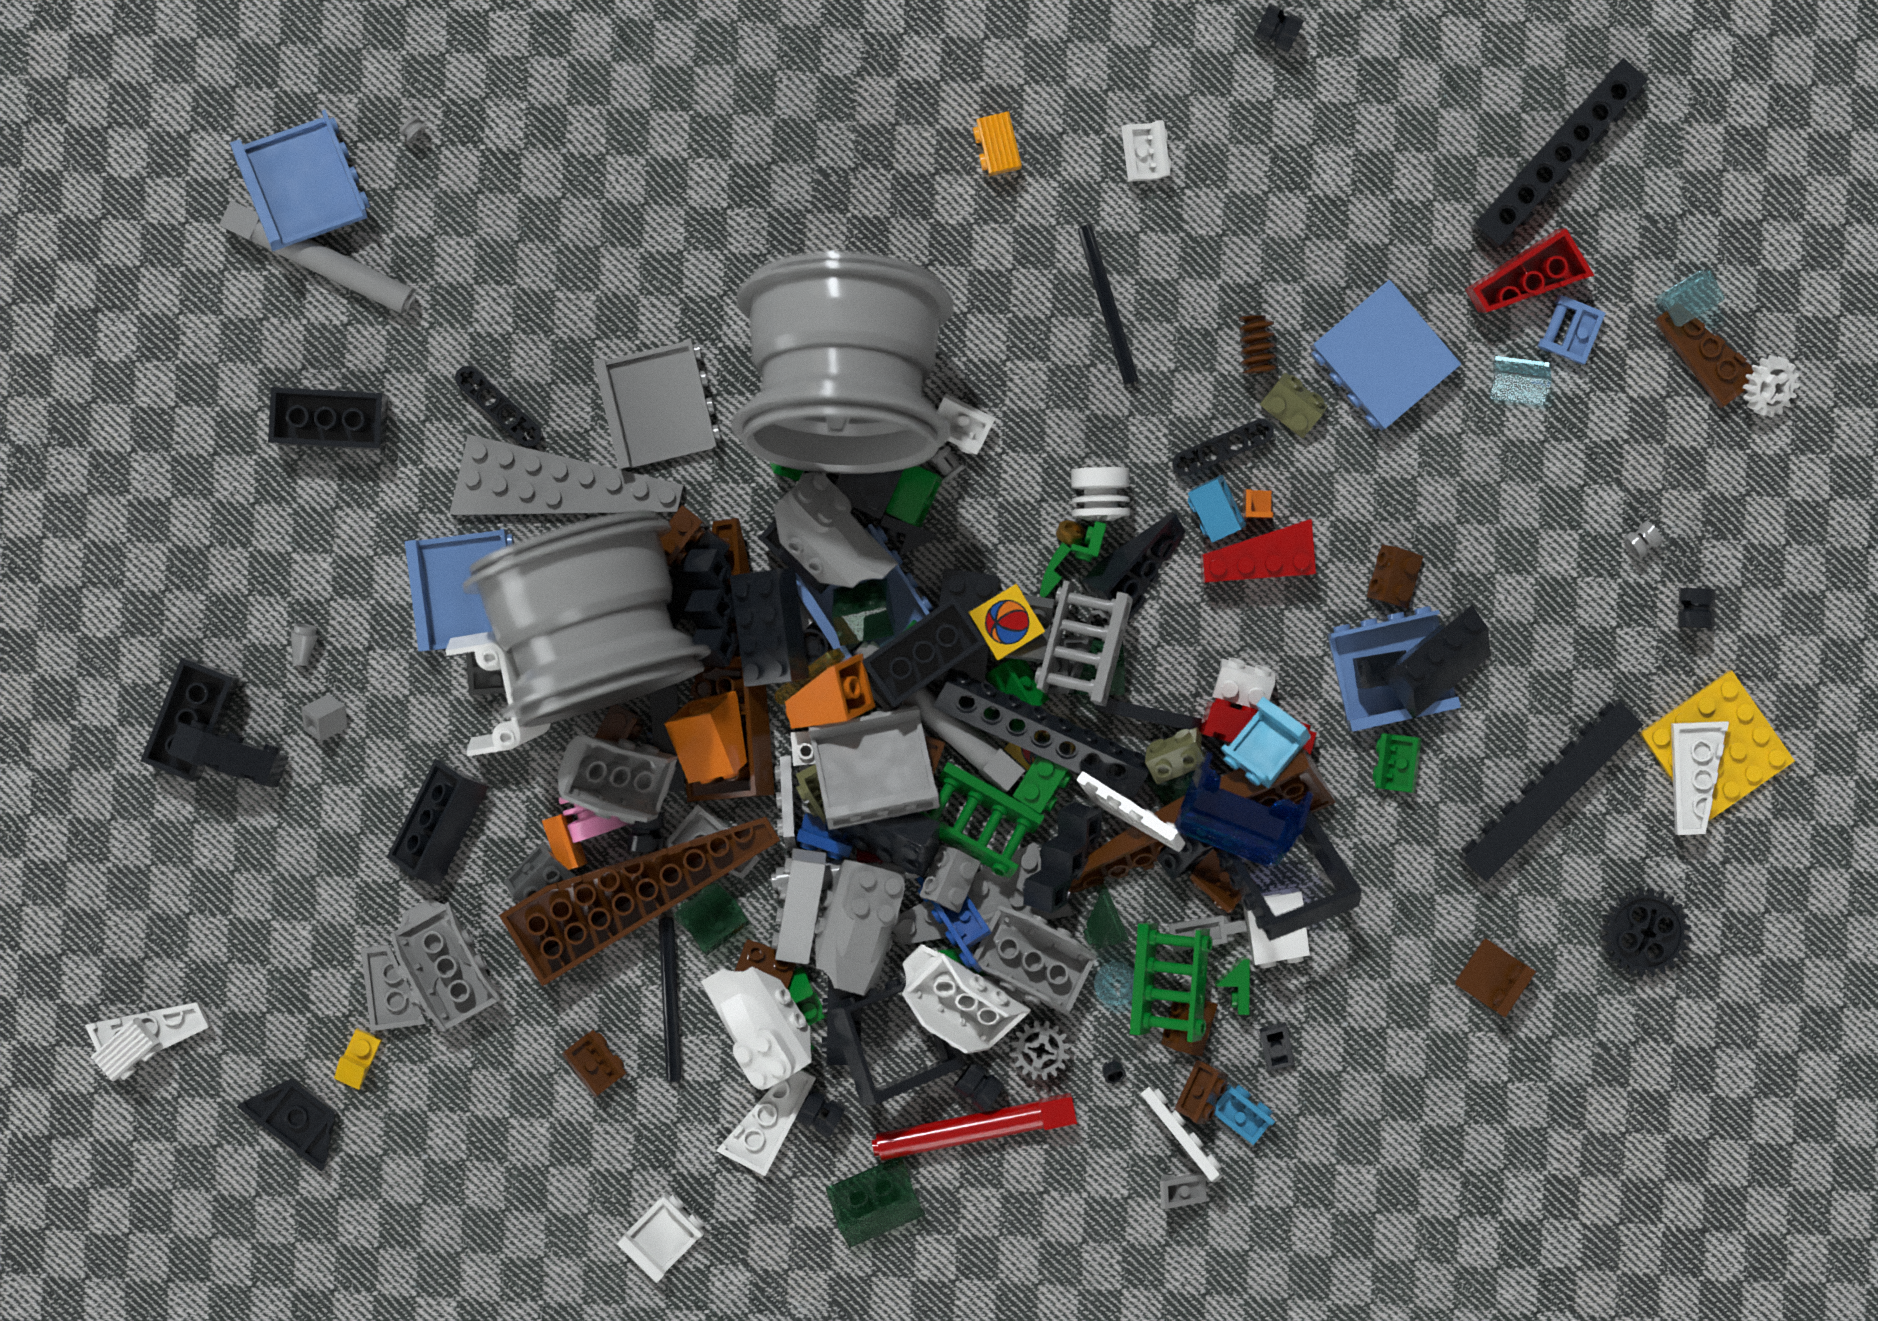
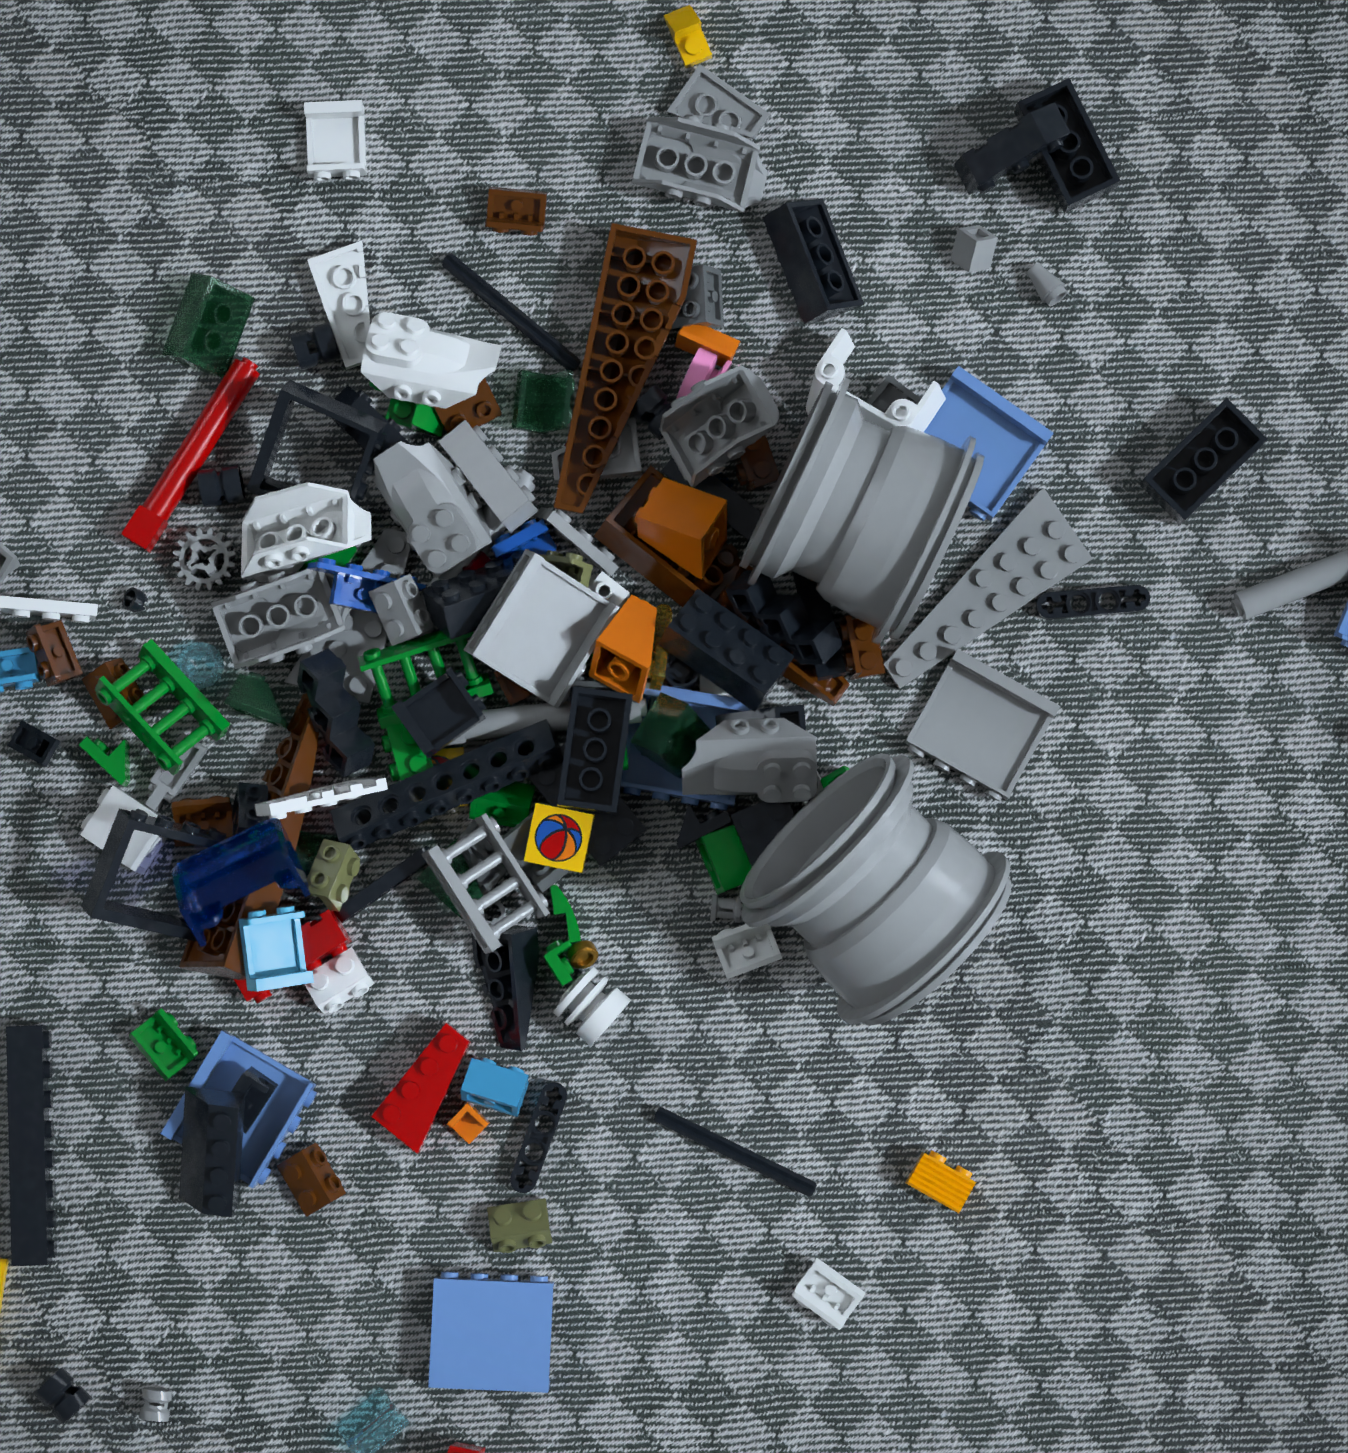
camera: 135 degrees right, 5 degrees down
reddish brown piece [1239,315,1276,374] -> none
none -> black panel [392,667,486,759]

